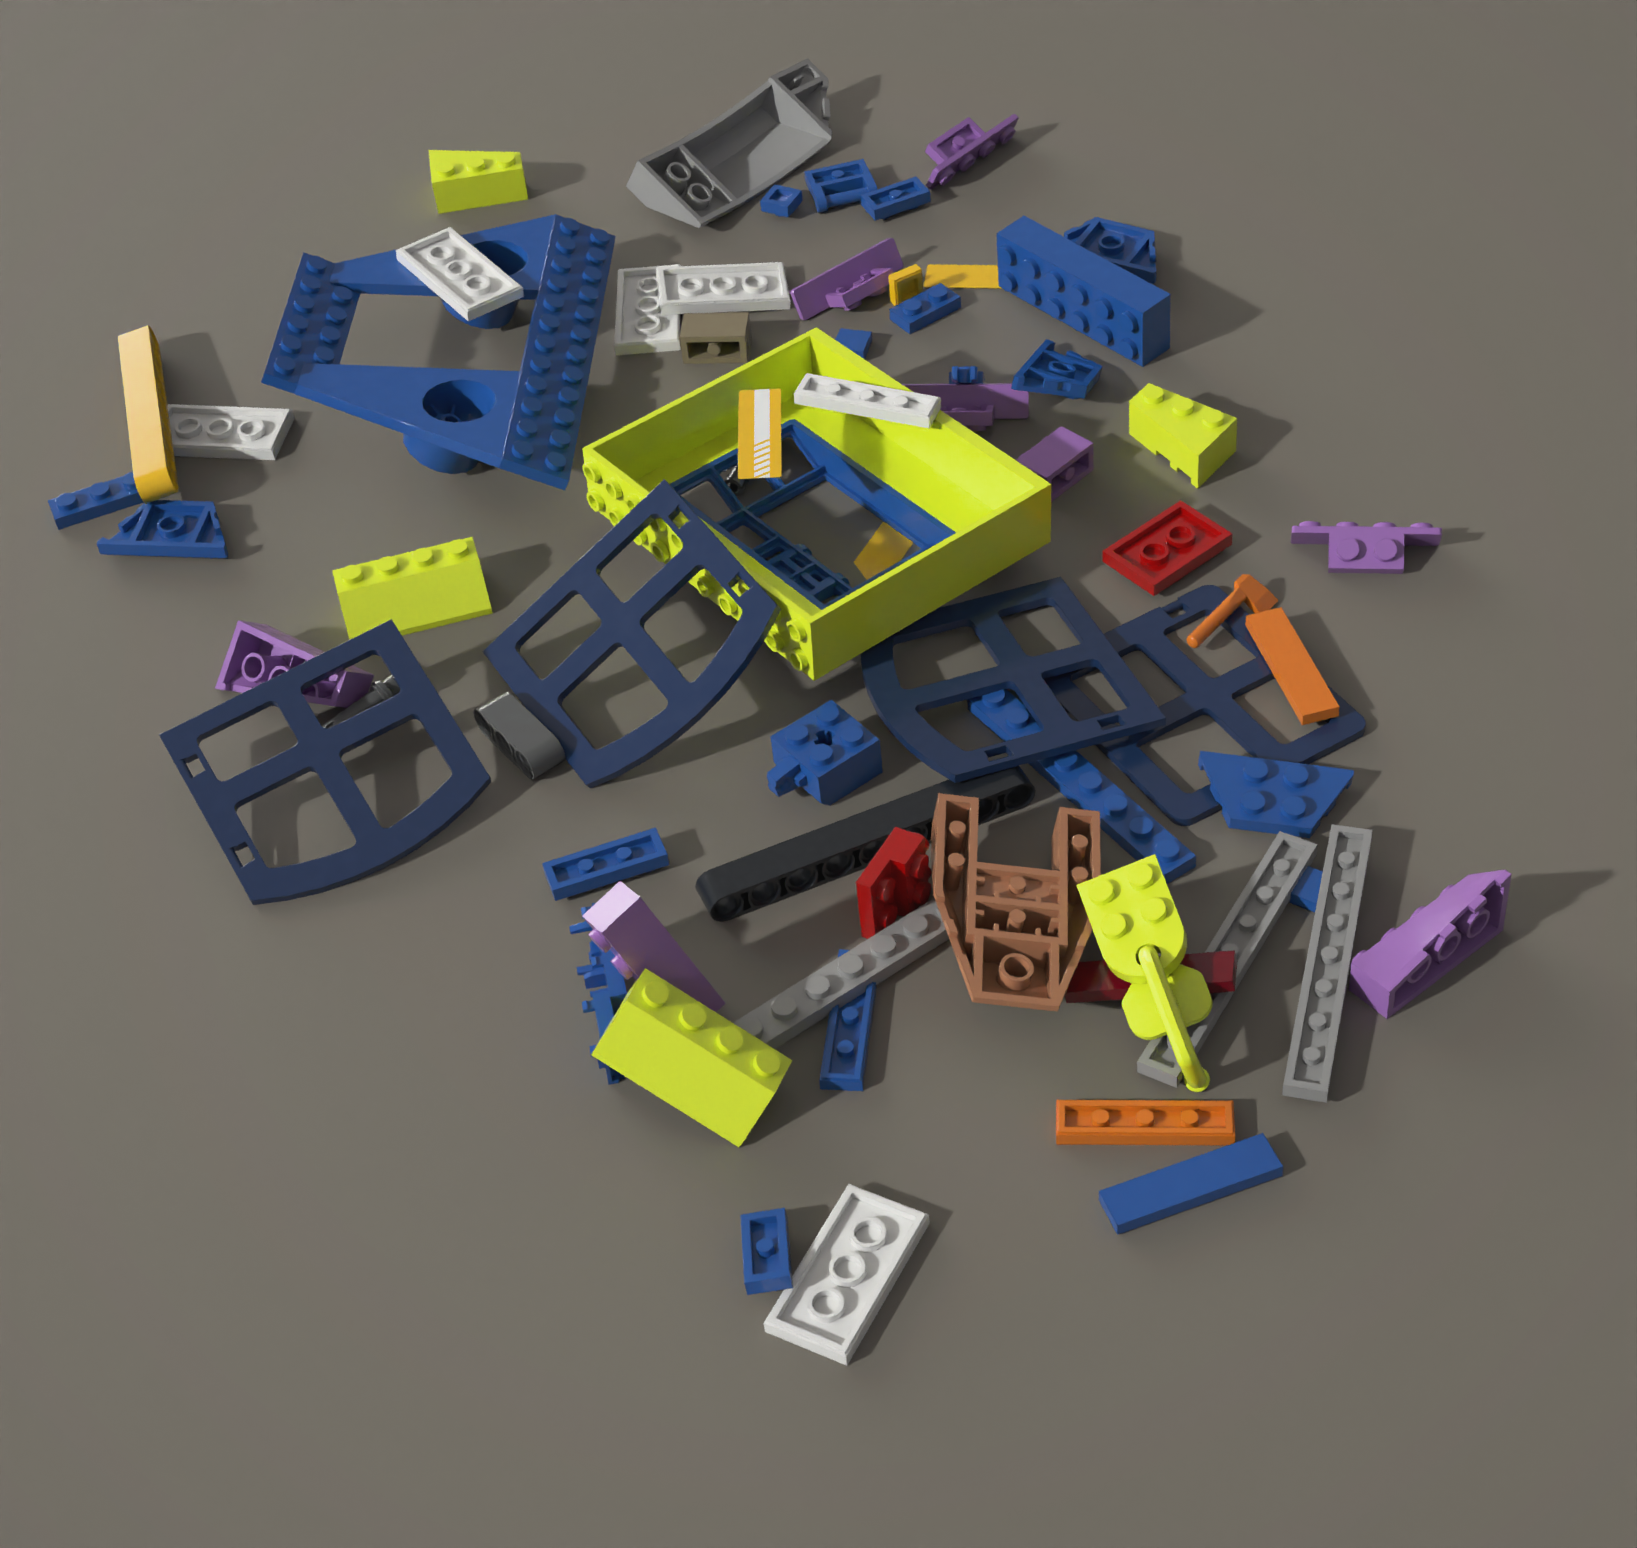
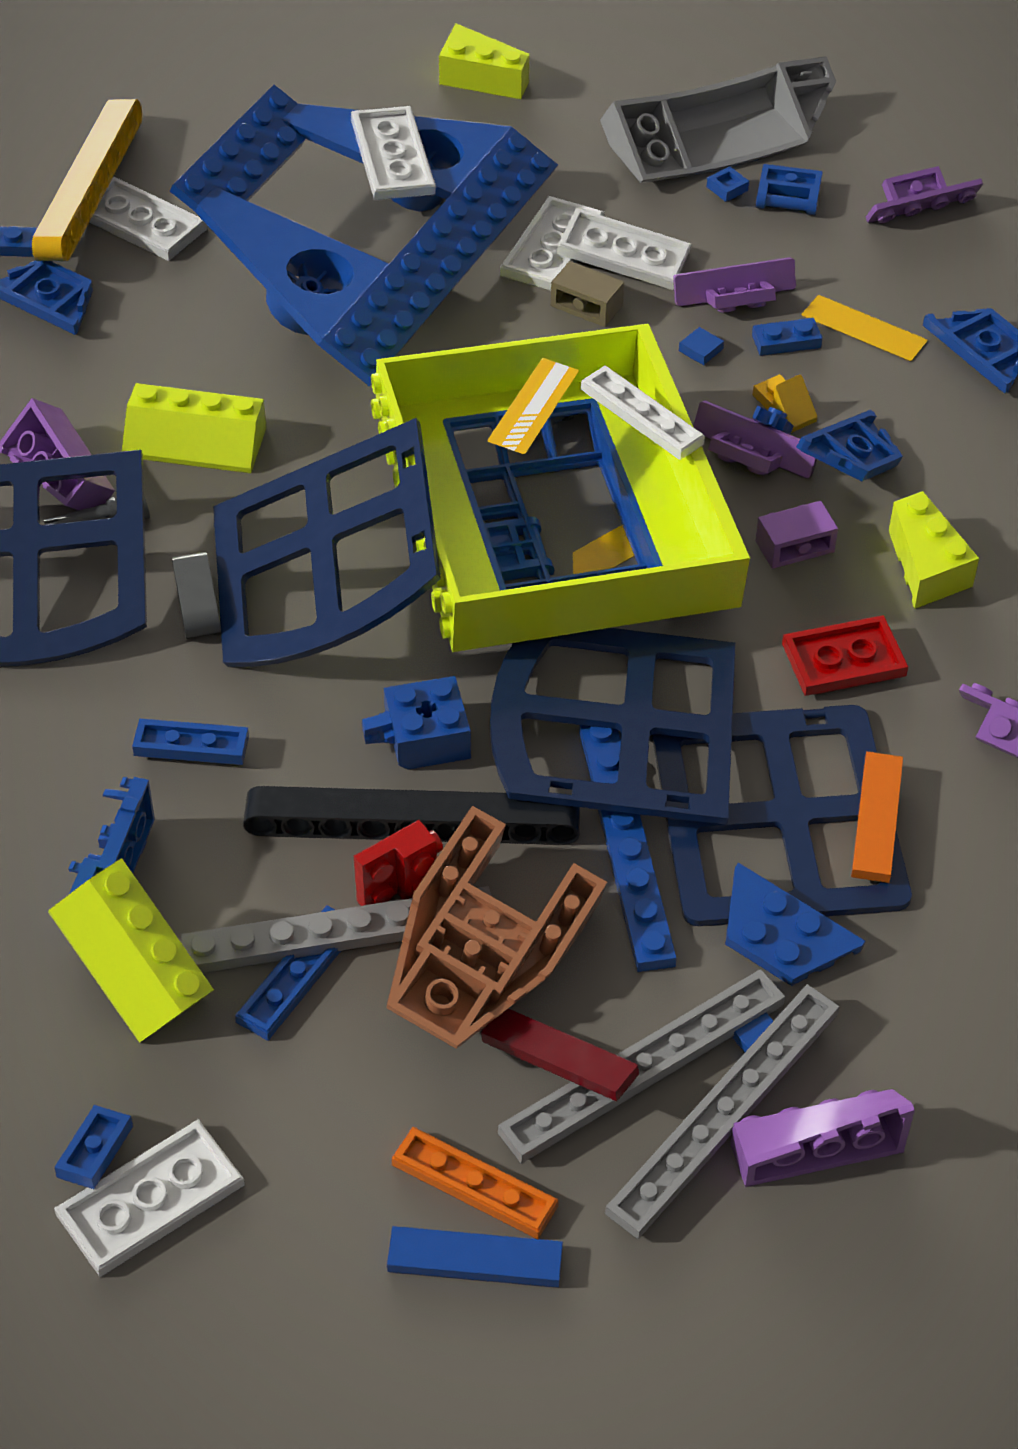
camera: 20 degrees right, 5 degrees up
medium lavender wedge [582,881,726,1012] -> none
blue plate [861,177,931,221] -> none
yellow tile [888,264,923,306] -> none
blue brick [996,216,1171,367] -> none
neon yellow plate [1077,854,1213,1093] -> none
orange piece [1186,574,1279,648] -> none
none -> yellow slope [753,374,817,433]

